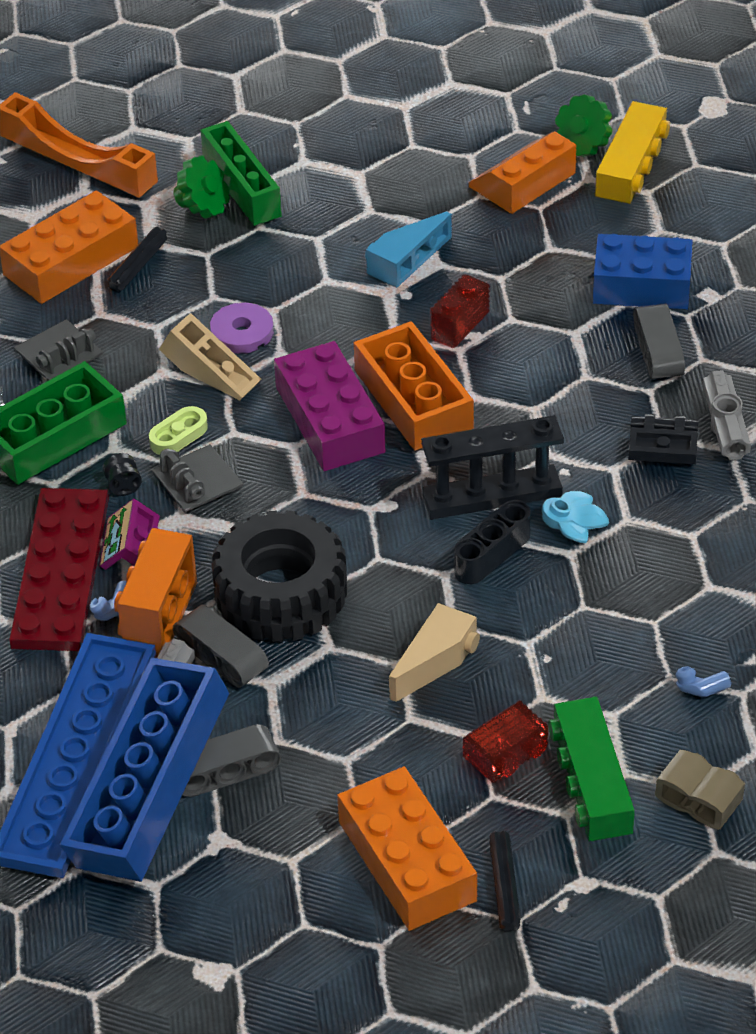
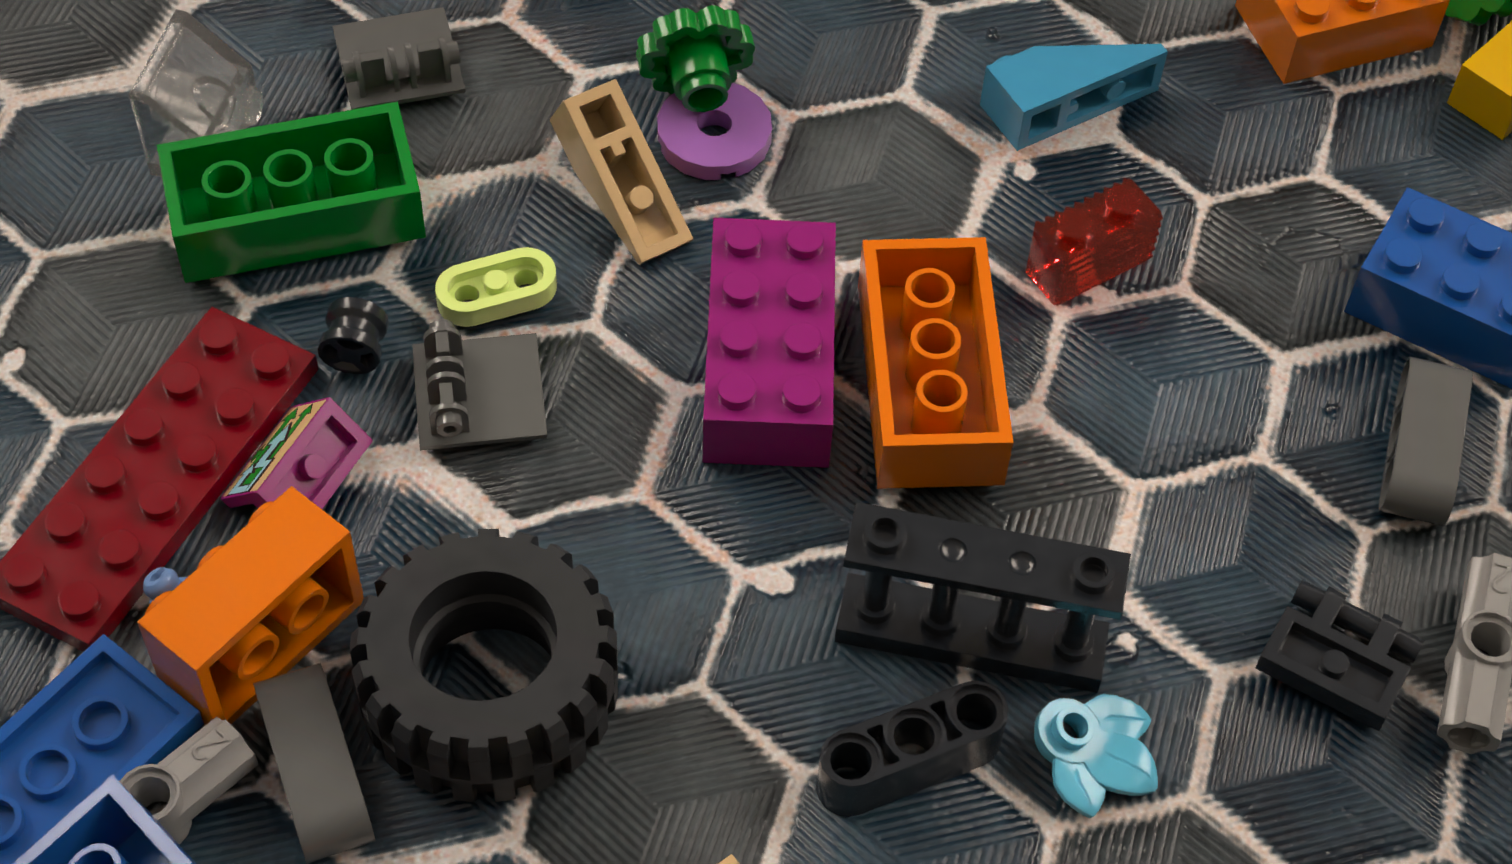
camera: 20 degrees right, 10 degrees up
none -> green plant [636,5,755,112]

